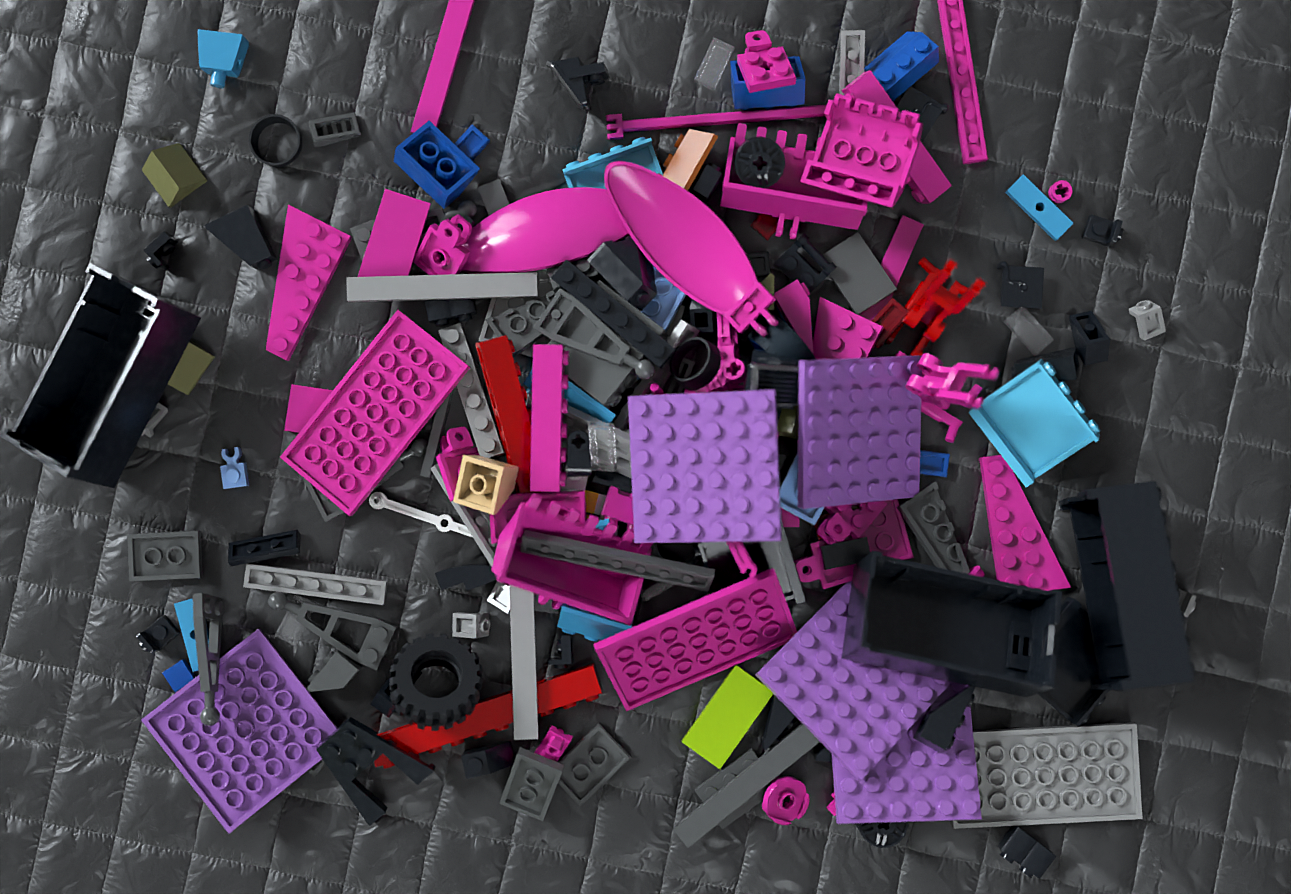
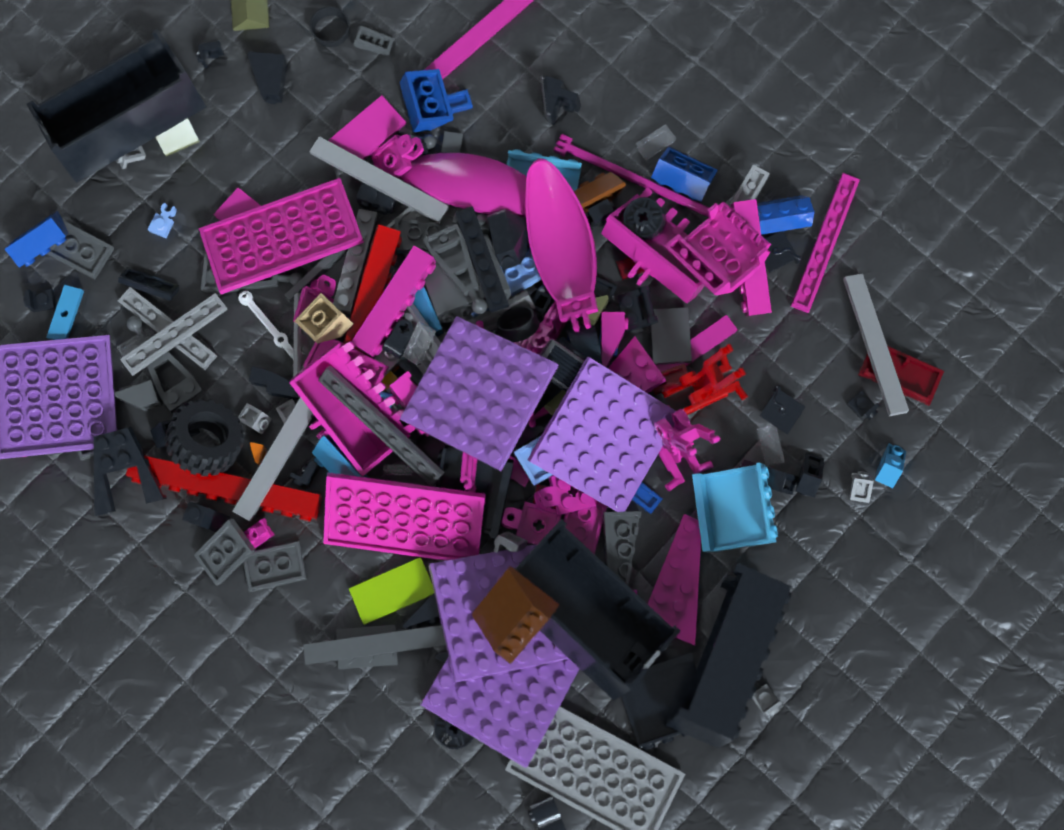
camera: 30 degrees right, 10 degrees down
blue tile [162,659,196,692] -> none
dark grey plate [193,593,224,726] -> none
dark pink wing [266,205,352,361] -> none
dark pink plate [737,30,796,93] -> none
dark pink plate [762,776,810,825] -> none
black tile [820,537,870,570] -> none
black slope [913,685,976,752] -> none
dark azure tile [1005,174,1073,241] -> none
dark pink bush [1048,180,1072,203] -> none
none -> slope [5,211,69,268]
none -> light grey plate [120,293,228,376]
none -> orange slope [250,442,267,466]
none -> reddish brown slope [471,566,559,664]
none -> light grey bracket [494,531,528,553]
none -> light grey tile [843,274,909,416]
none -> dark red container [858,346,944,406]
none -> dark azure slope [875,443,906,488]

